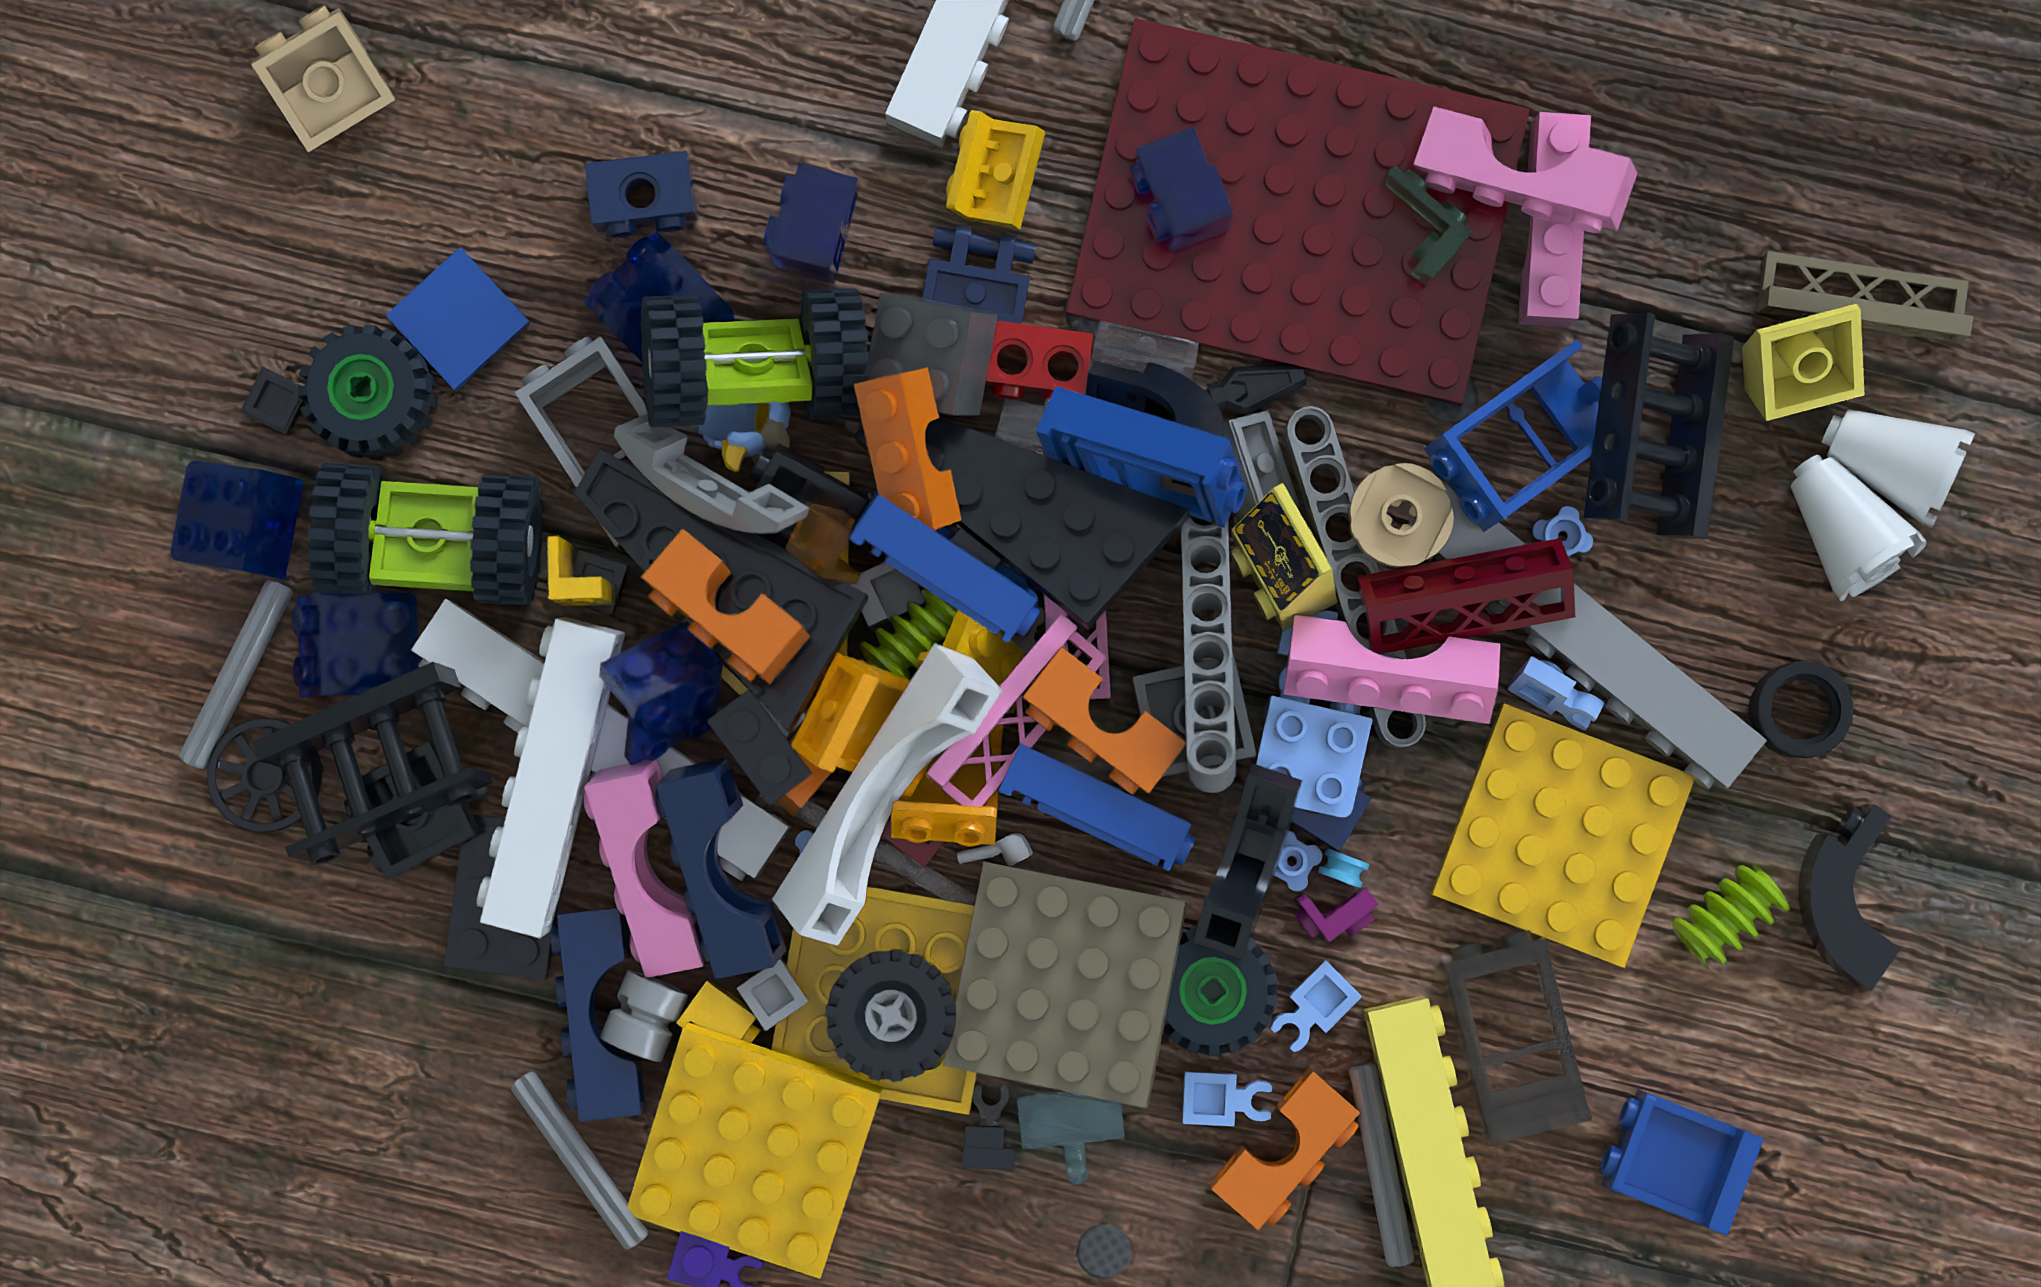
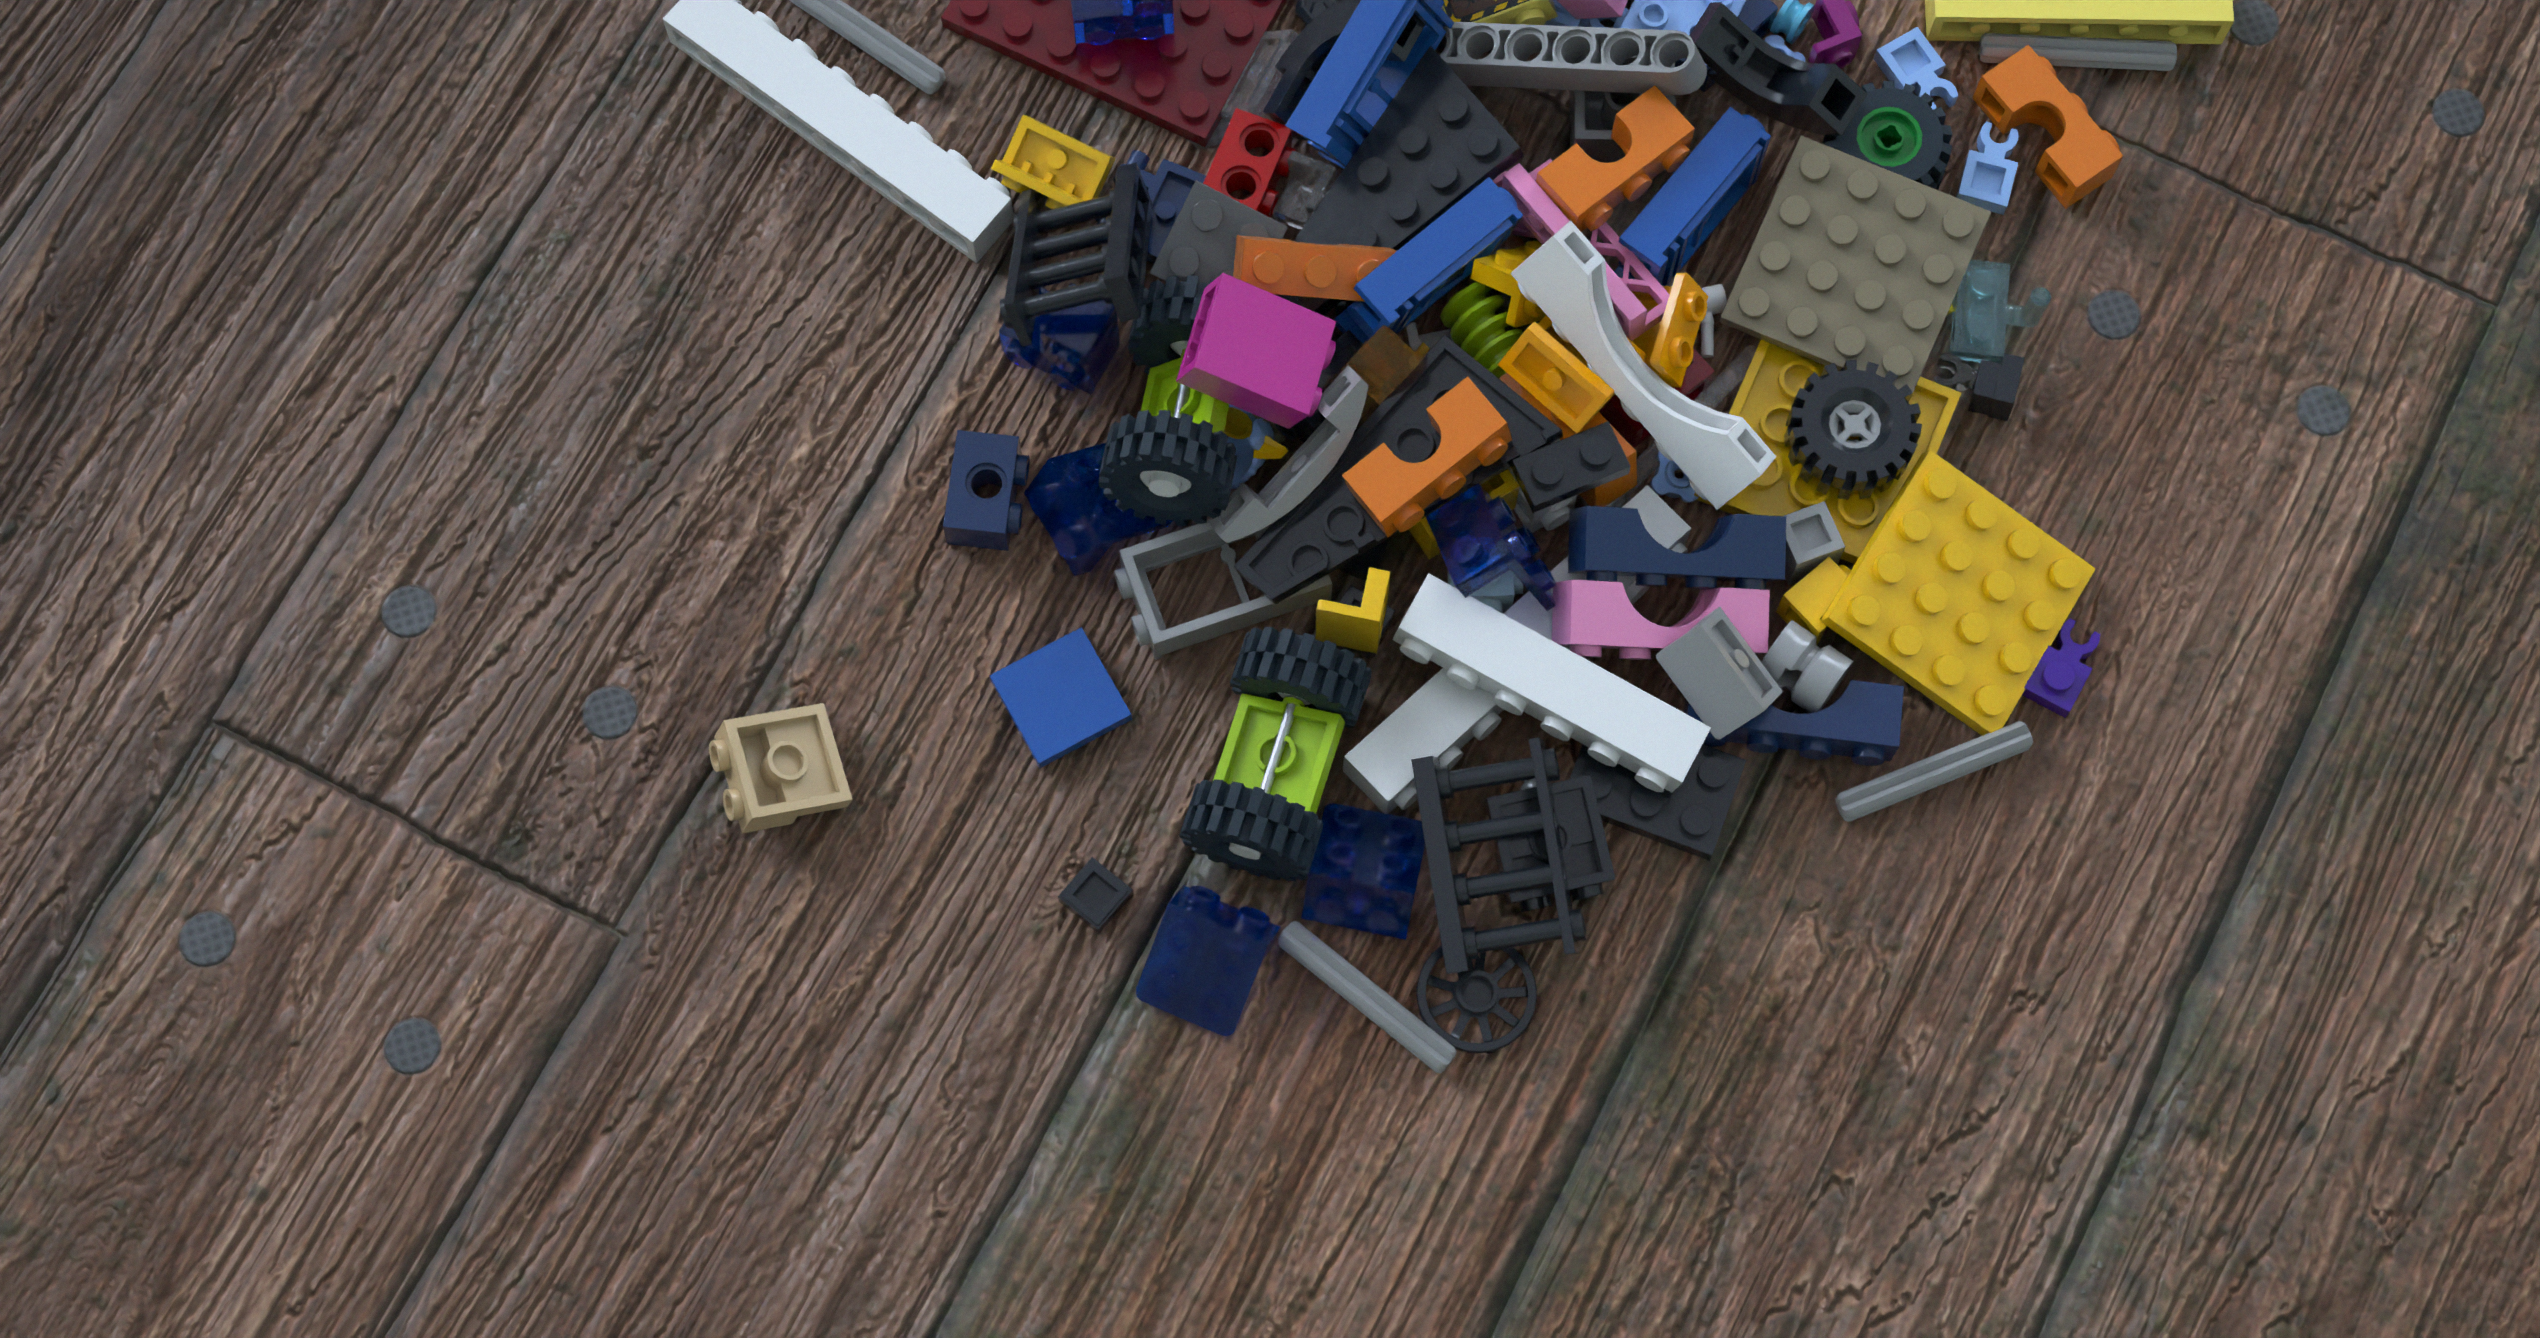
camera: 75 degrees left, 15 degrees down
black wheel [298,324,438,460] -> none
none -> black fence [1000,162,1153,347]
none -> dark pink brick [1176,273,1336,429]
none -> light grey panel [1656,607,1783,739]

